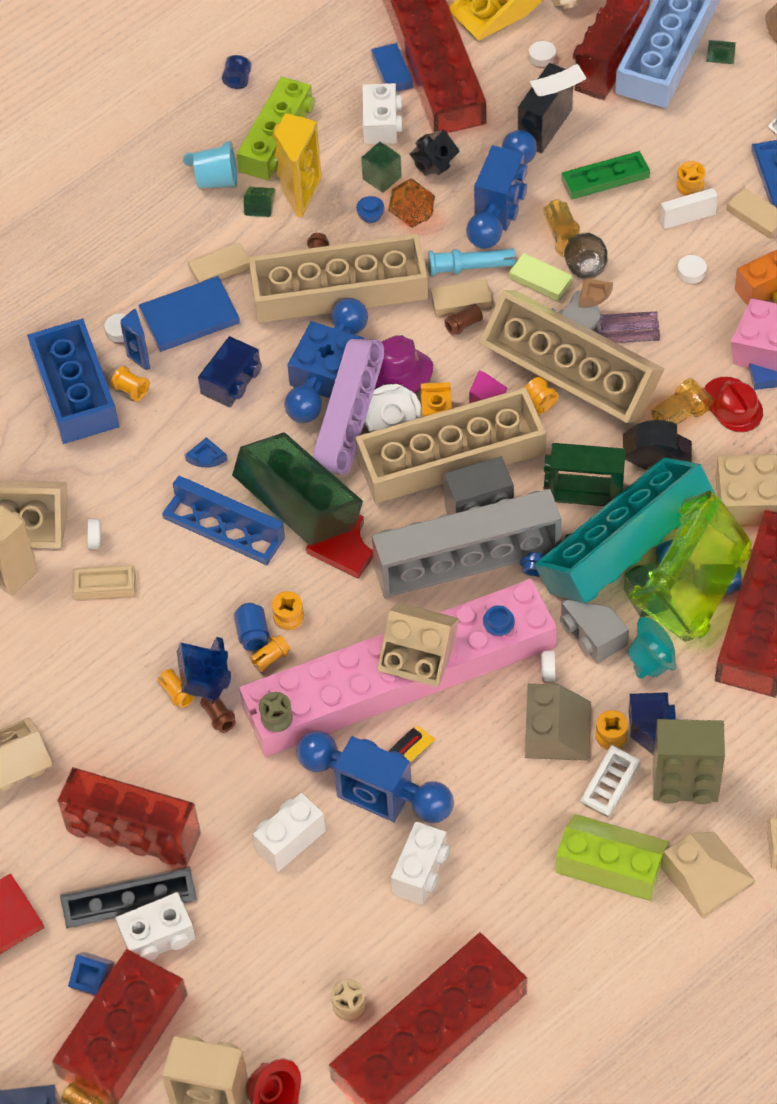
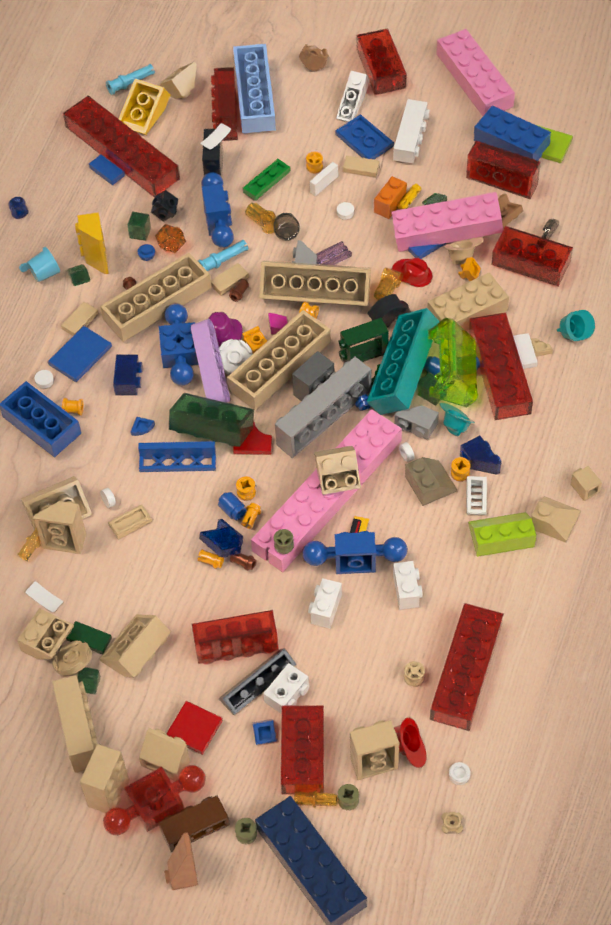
camera: 30 degrees left, 0 degrees up
blue slope [120,309,151,371] -> none
lime brick [236,76,315,181] -> none
white brick [363,83,402,144] -> none
blue plate [483,605,515,636] -> none
yellowish green tile [509,253,573,301] -> none
white tile [529,41,556,67] -> none
medium nougat tile [579,278,613,307] -> none
olive brick [652,719,725,804] -> none
clear green slope [707,40,736,64] -> none

